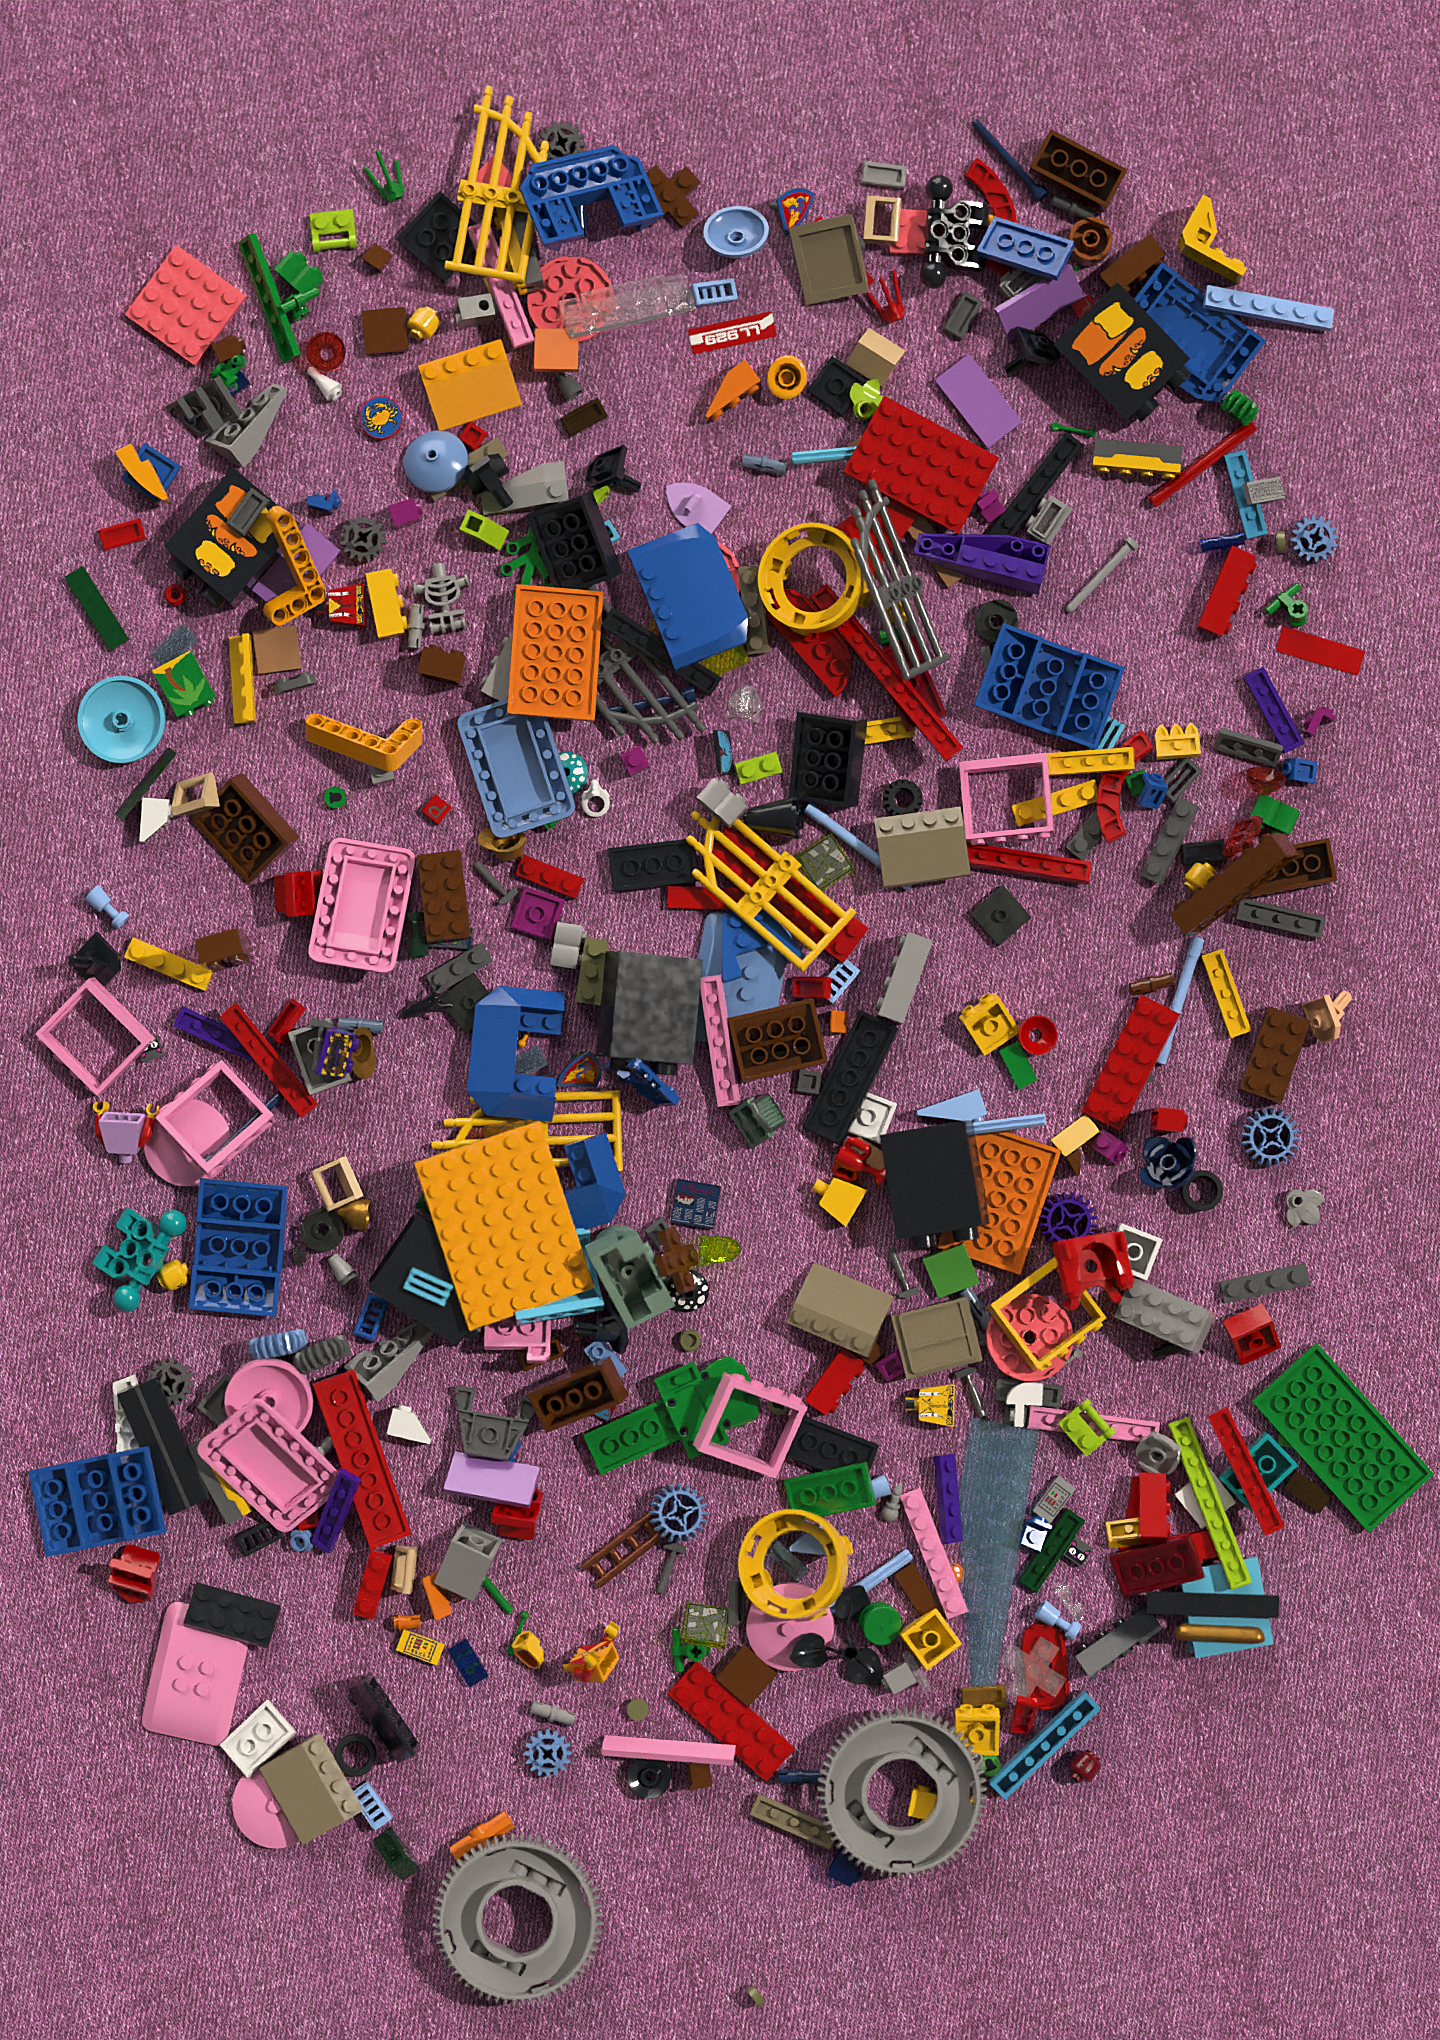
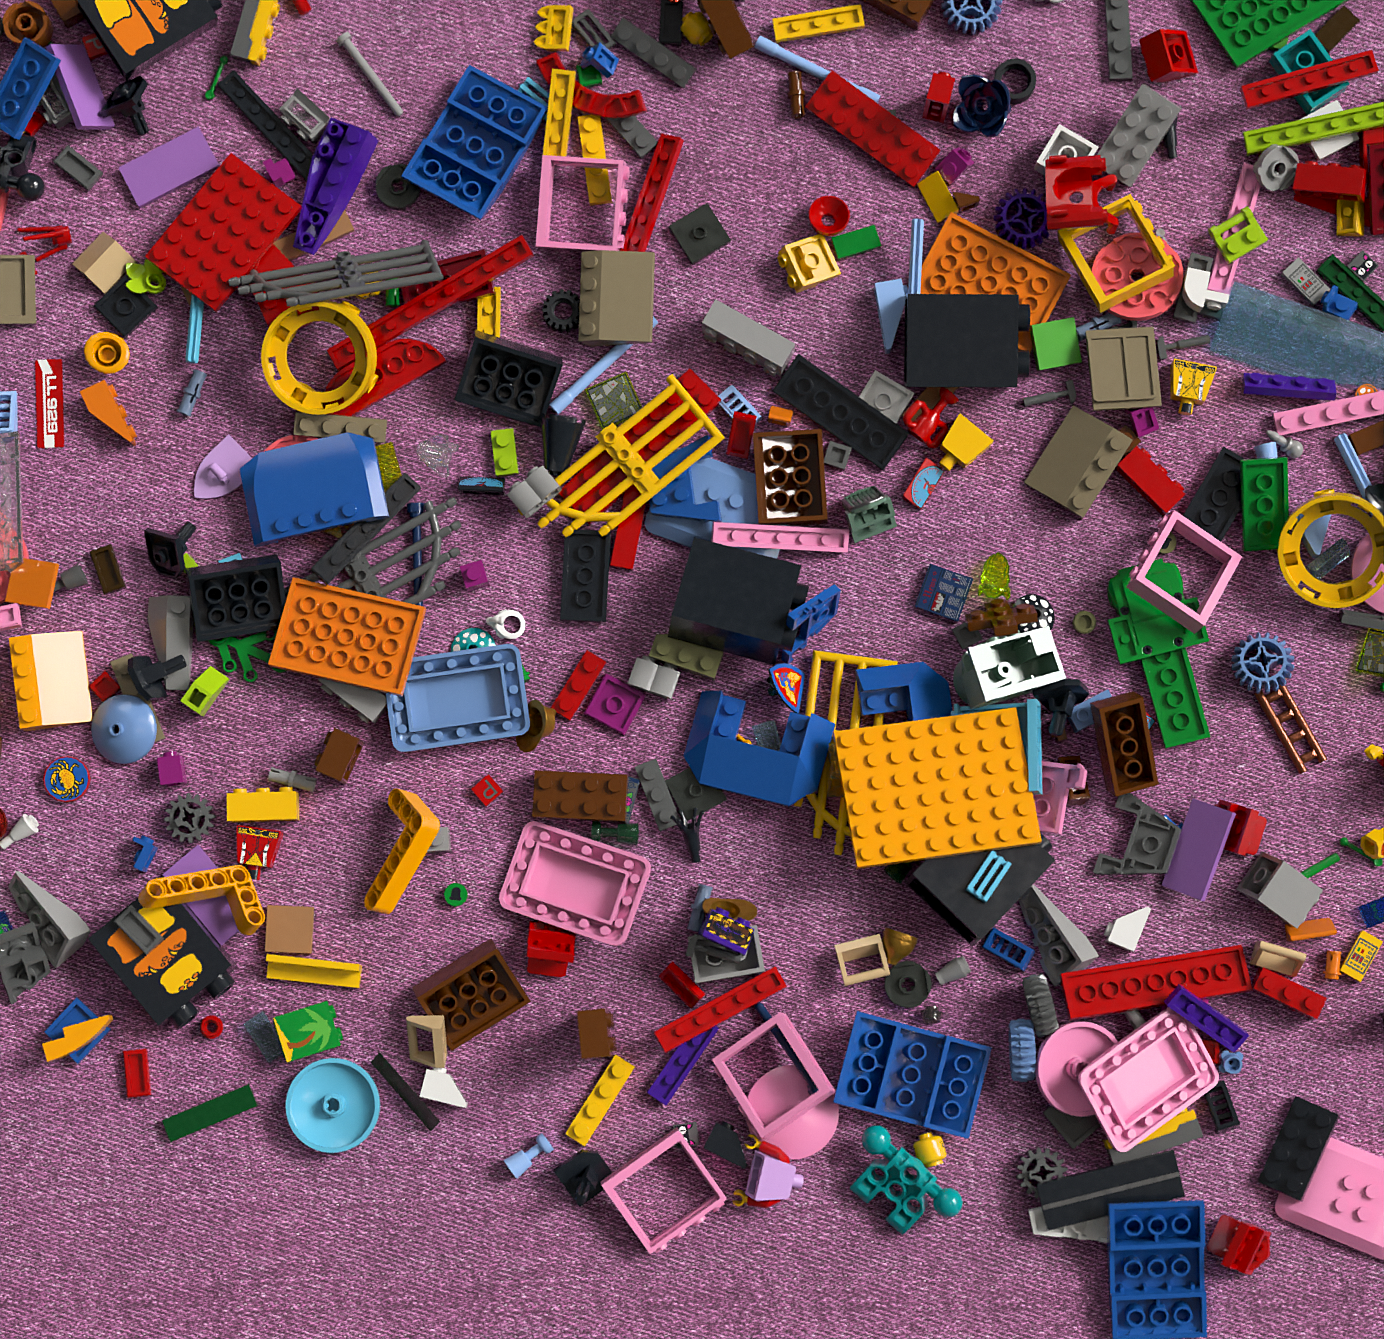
camera: 80 degrees left, 5 degrees down
dark grey plate [273,671,317,695] -> none
light grey piece [414,563,470,635] -> none
dark grey piece [473,861,518,905] -> none
dark grey piece [656,1542,686,1594] -> none
dark grey tile [981,646,993,670] -> none
none -> black slope [703,1120,747,1169]
none -> slope [902,458,945,510]

